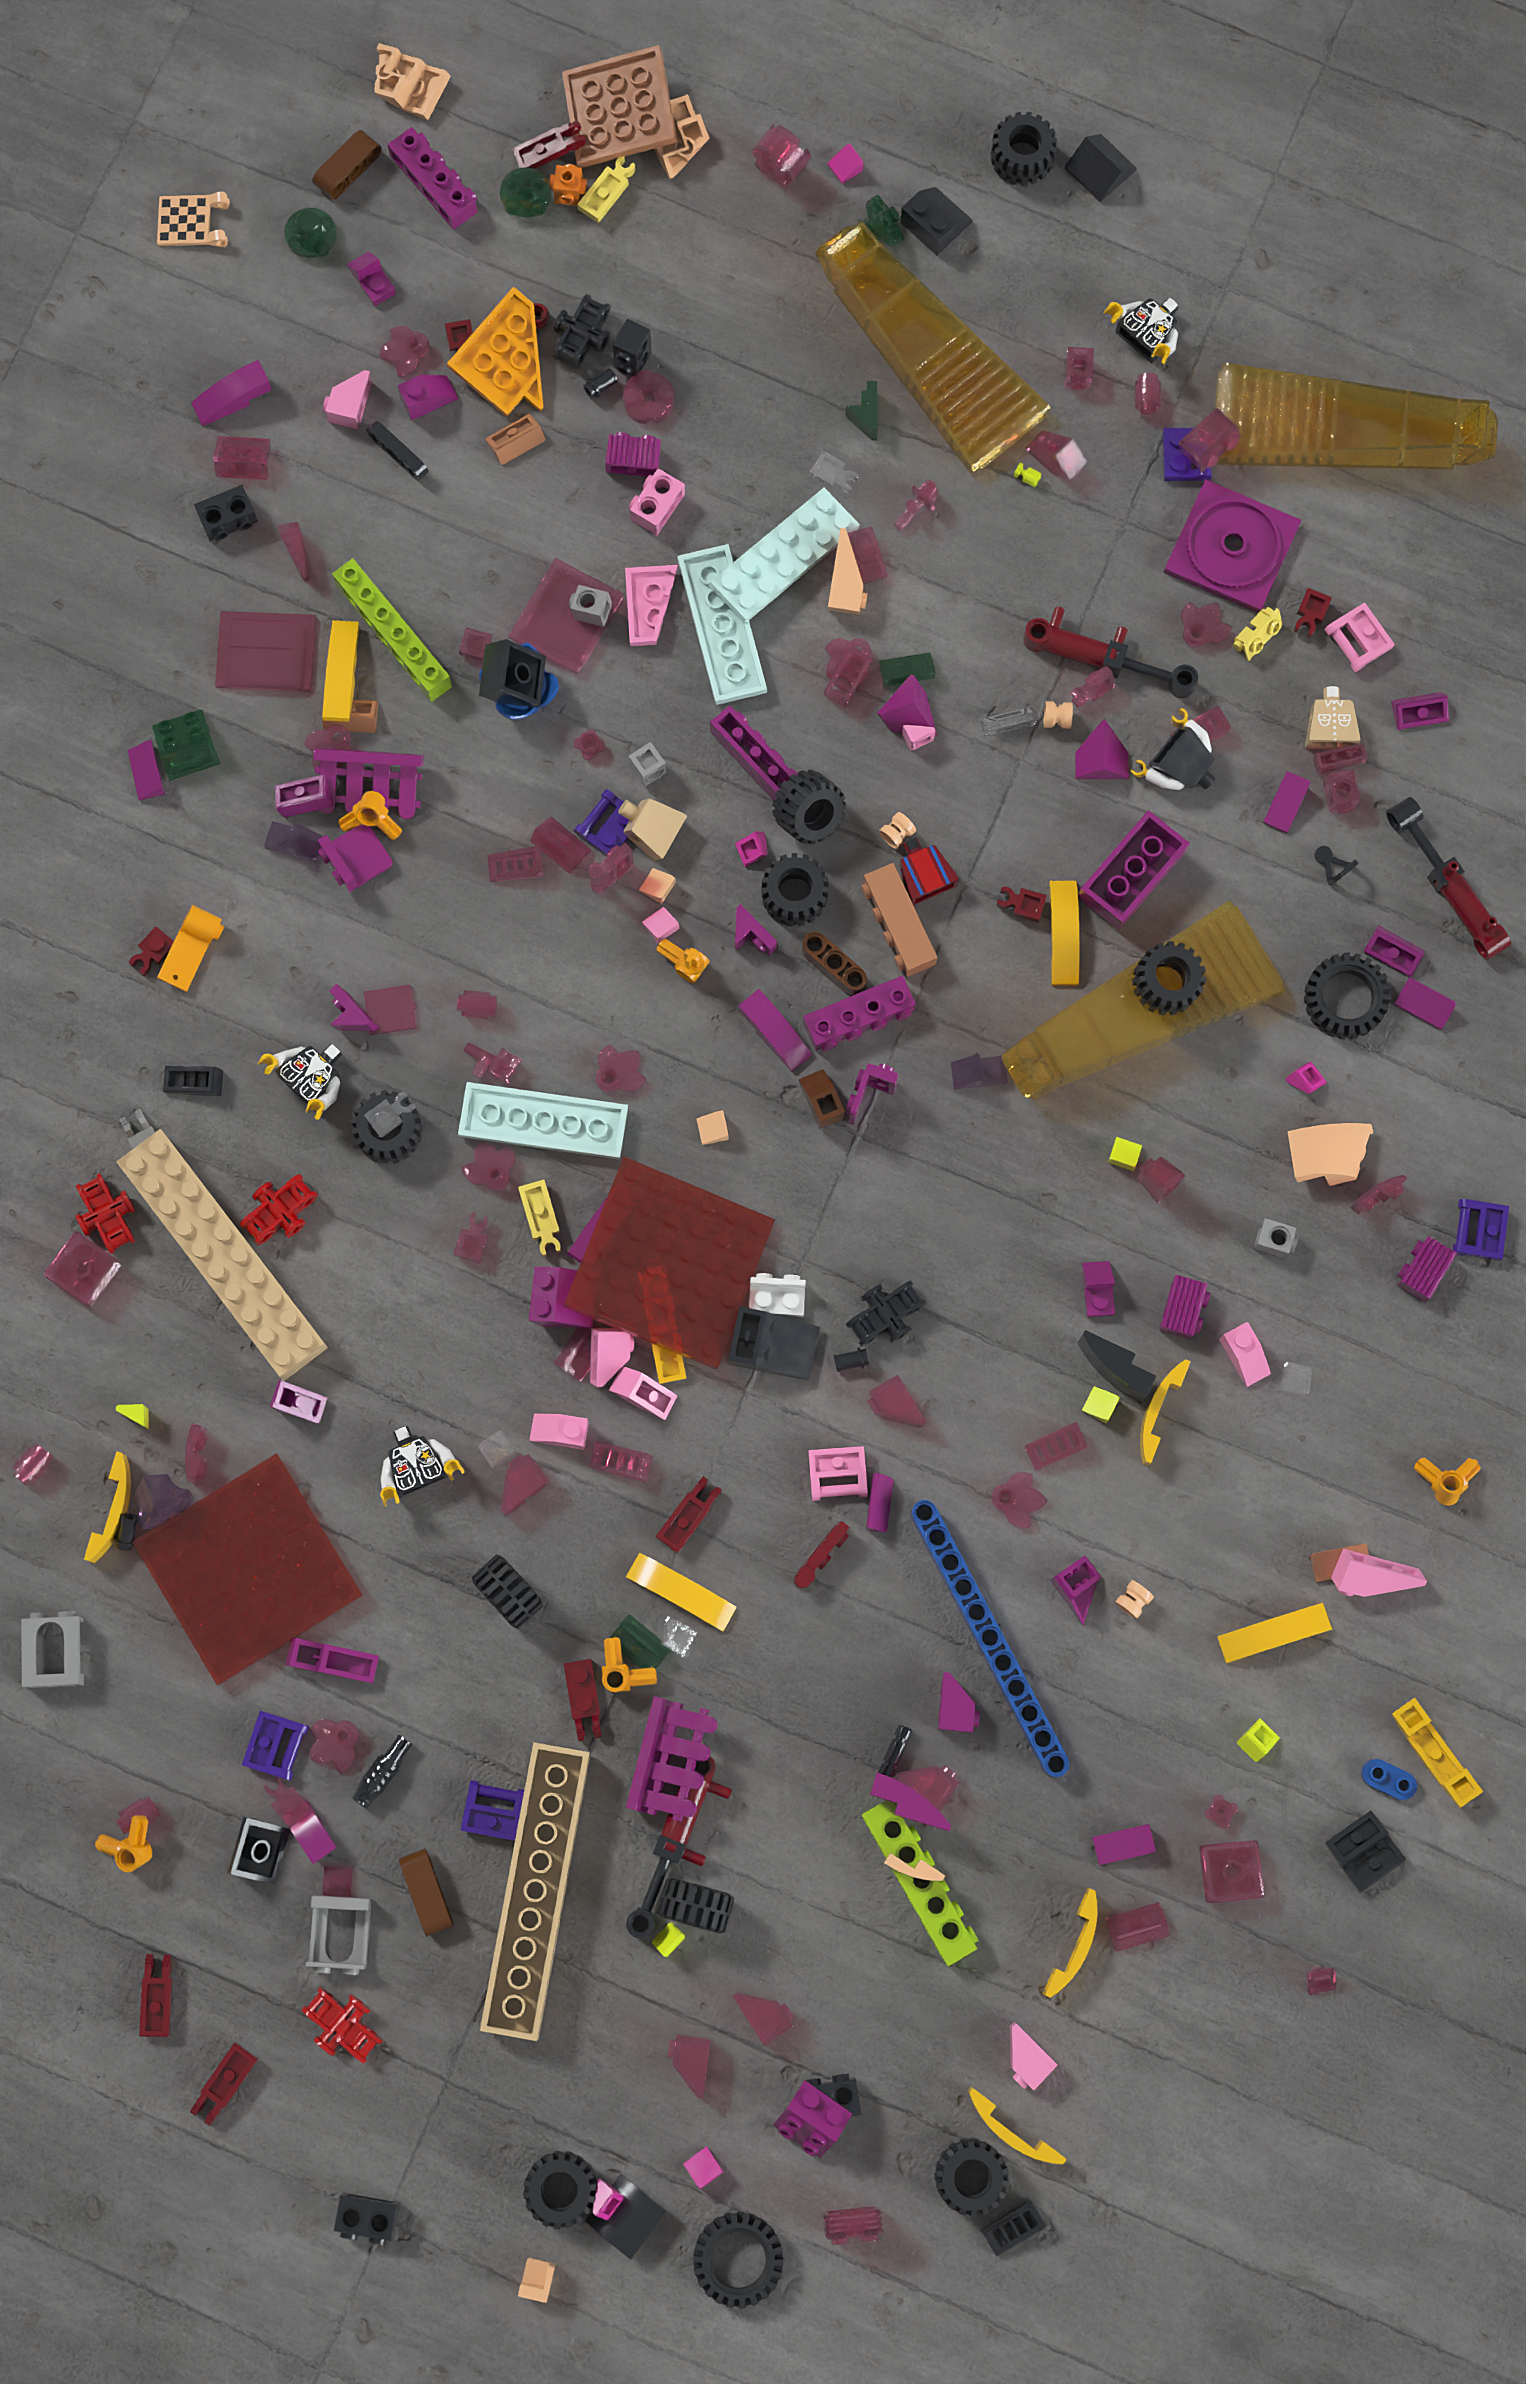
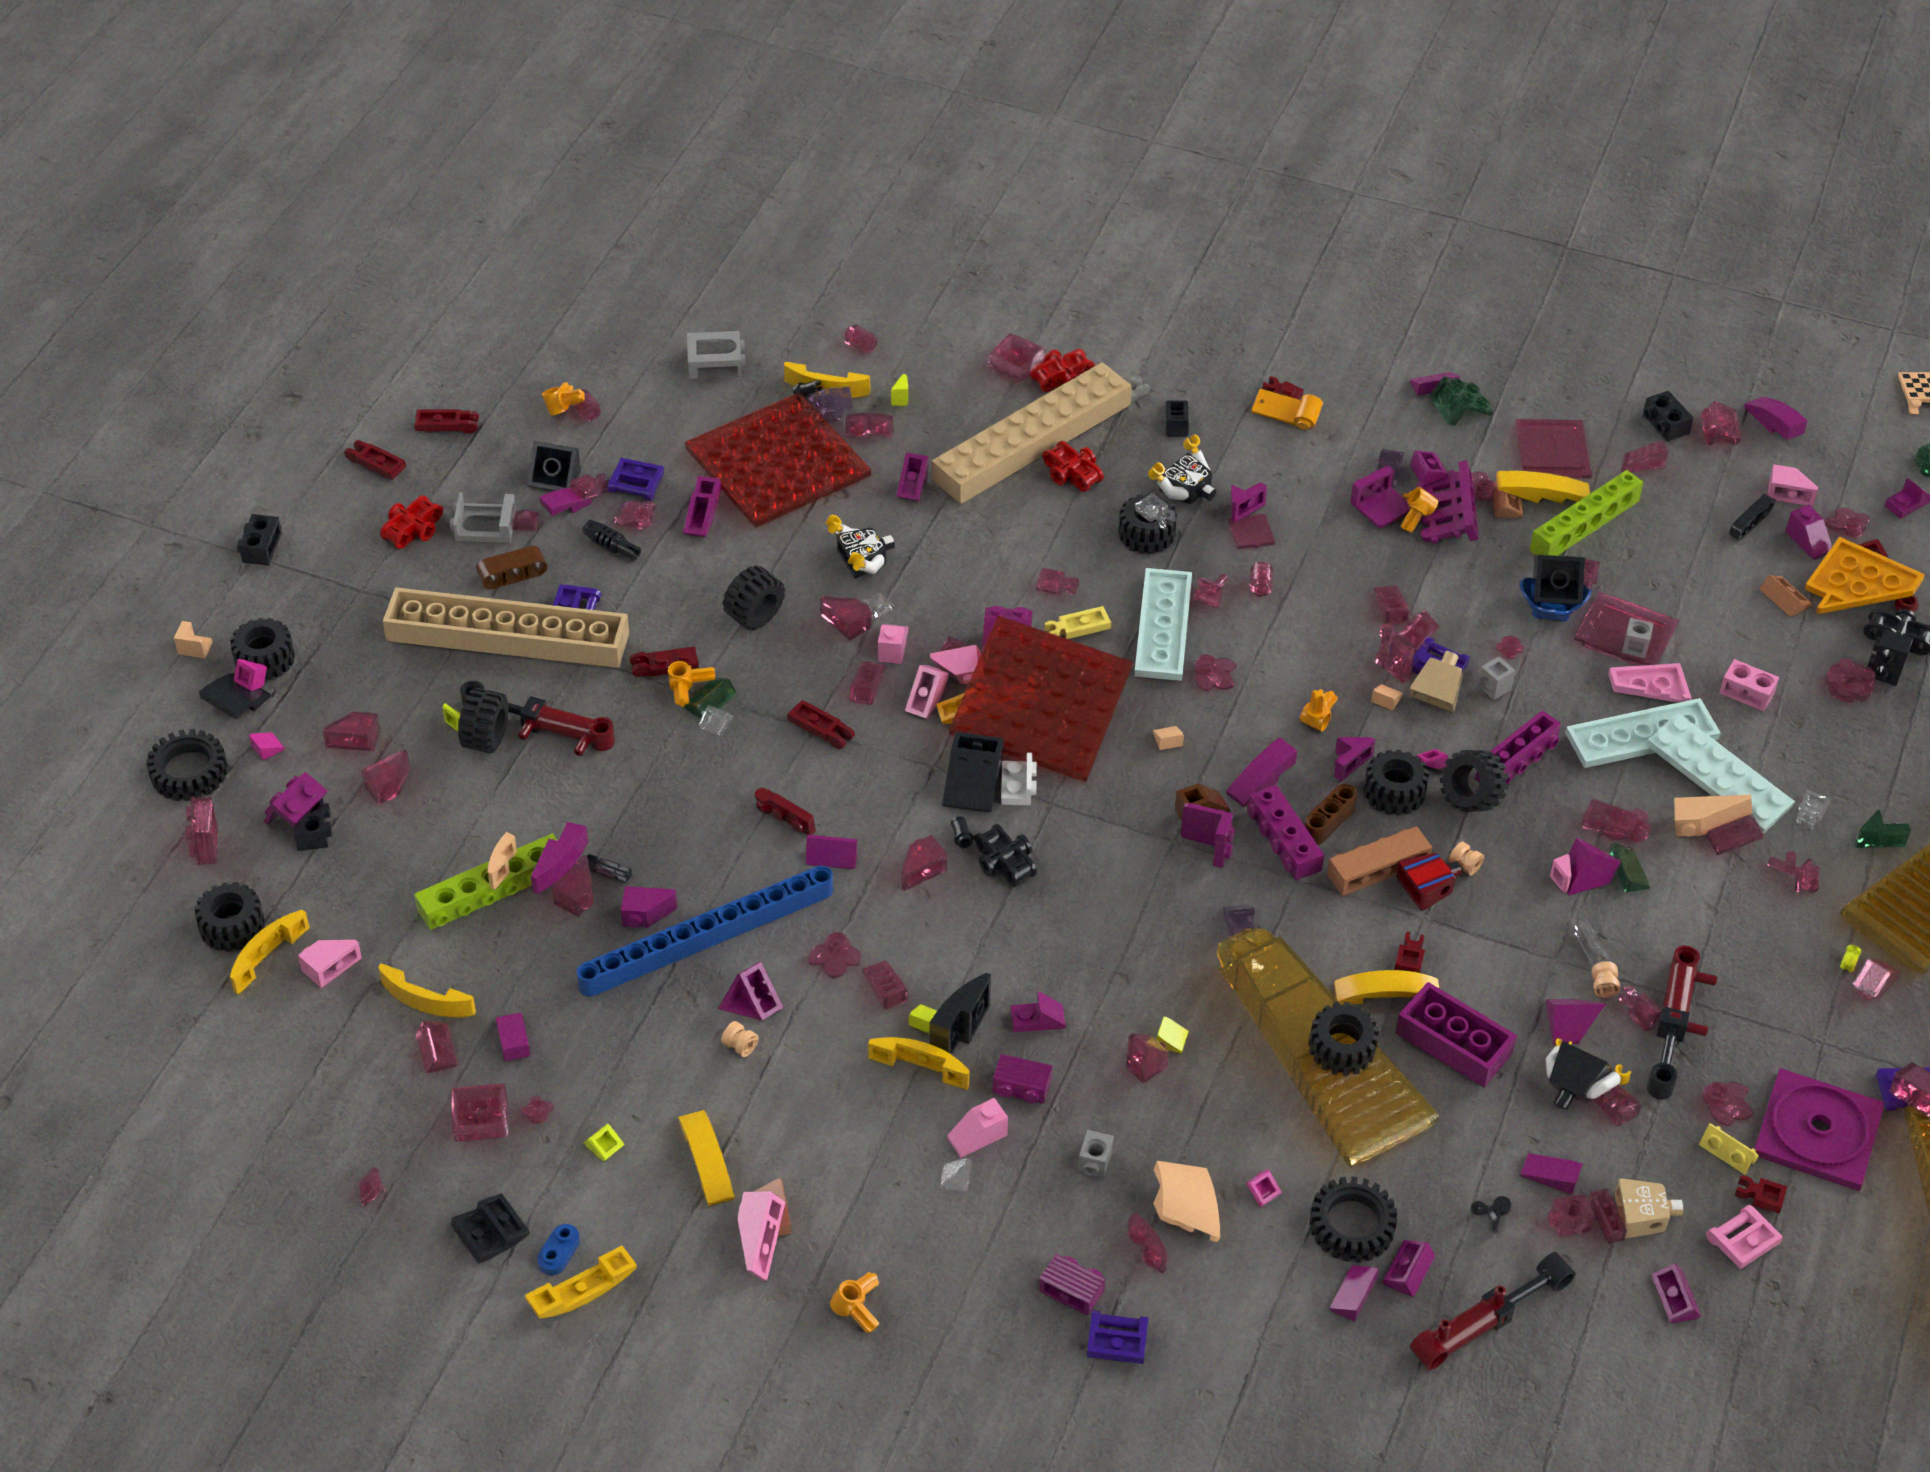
camera: 90 degrees right, 30 degrees down
clear pink plate [462,1143,515,1190] -> none
black pin [583,368,618,399] -> none
magenta brick [605,432,661,477] -> none
yellow slope [626,1553,737,1632] -> none
magenta fence [626,1697,718,1822] -> none
bright pink slope [642,907,679,944] -> none
bright pink plate [808,1446,868,1501] -> none
black slope [981,2199,1047,2257] -> none

